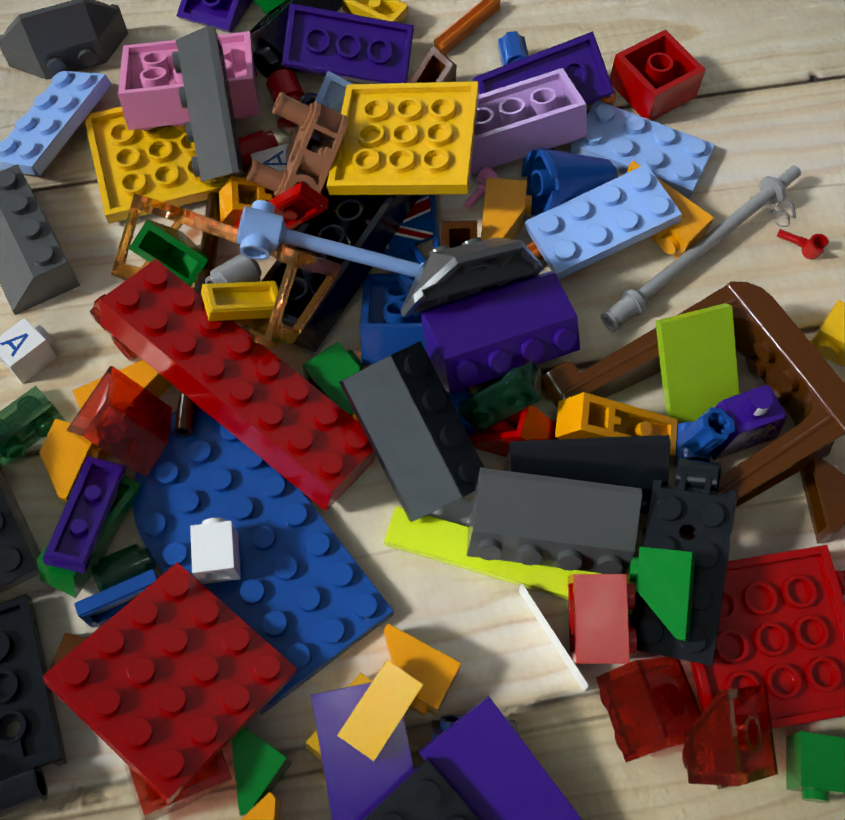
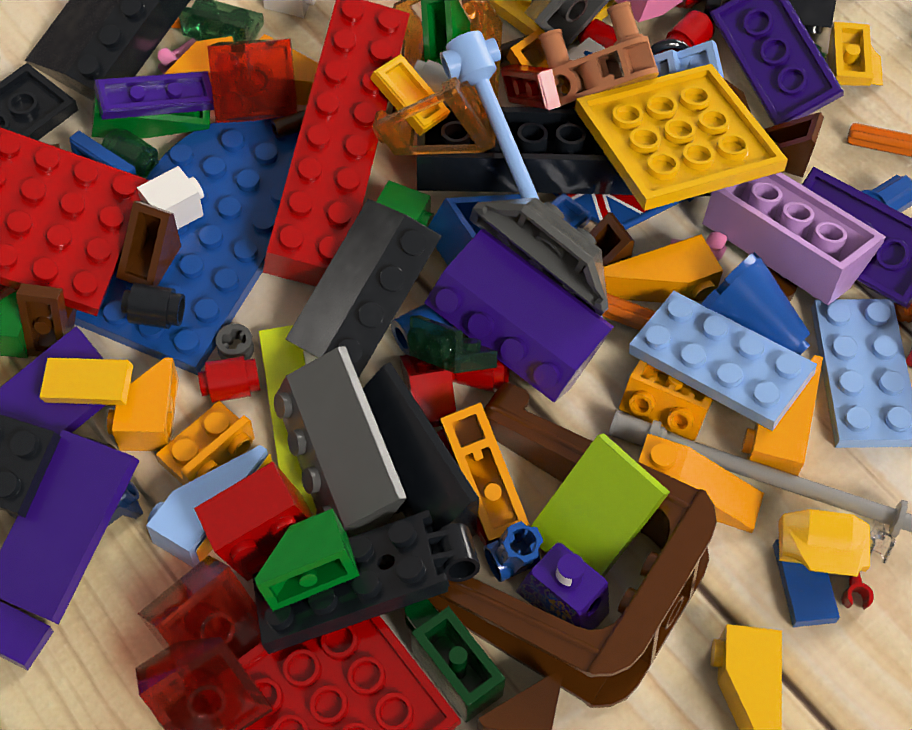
camera: 60 degrees right, 5 degrees down
none -> reddish brown slope [16,283,77,357]
none -> reddish brown slope [116,201,182,286]
none -> black brick [121,283,185,329]
none -> light blue slope [146,445,268,569]
none -> light orange bracket [156,401,255,485]
none -> bright pink hand [158,38,196,74]
none -> red brick [198,356,261,403]
none -> dark grey bush [216,324,254,360]
none -> dark green brick [405,599,506,723]
none -> light orange bracket [619,360,714,441]
none -> light orange slope [638,433,764,533]
none -> blue tile [773,539,840,628]
none -> yellow slope [778,509,870,577]

